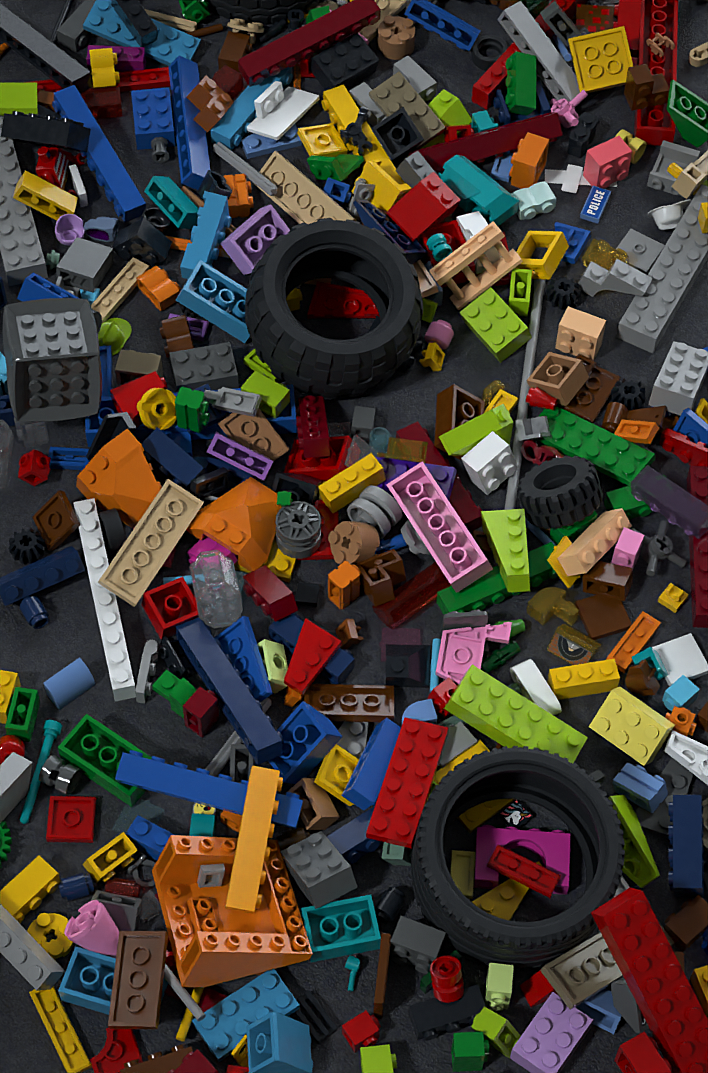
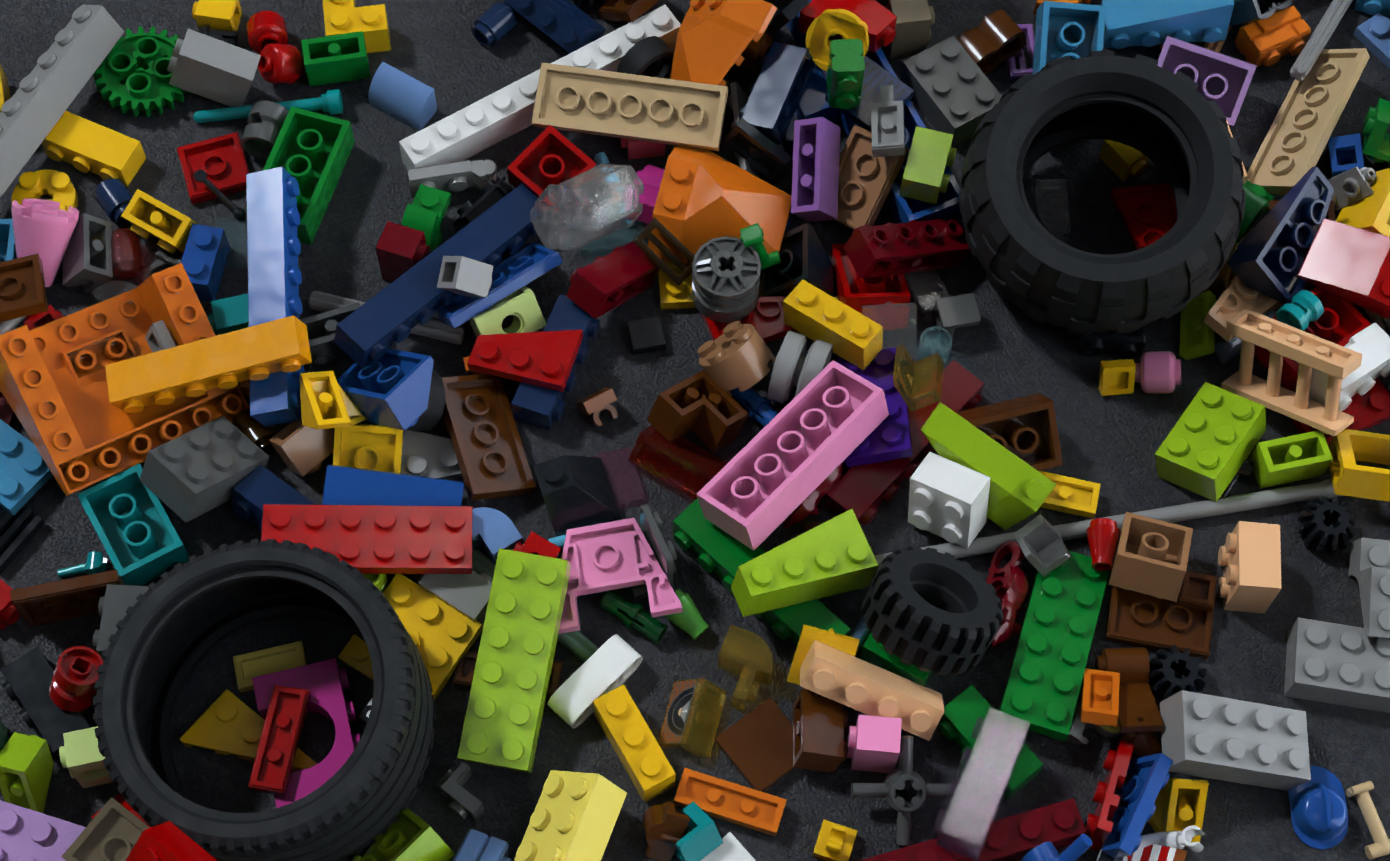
camera: 70 degrees right, 5 degrees up
orange brick [328,561,361,610] -> none
clear yellow arm [482,380,505,407] -> none
none -> black hinge [194,169,246,220]
none -> yellow slope [299,371,366,430]
none -> light grey brick [437,256,494,298]
none -> dark brown tile [632,217,694,286]

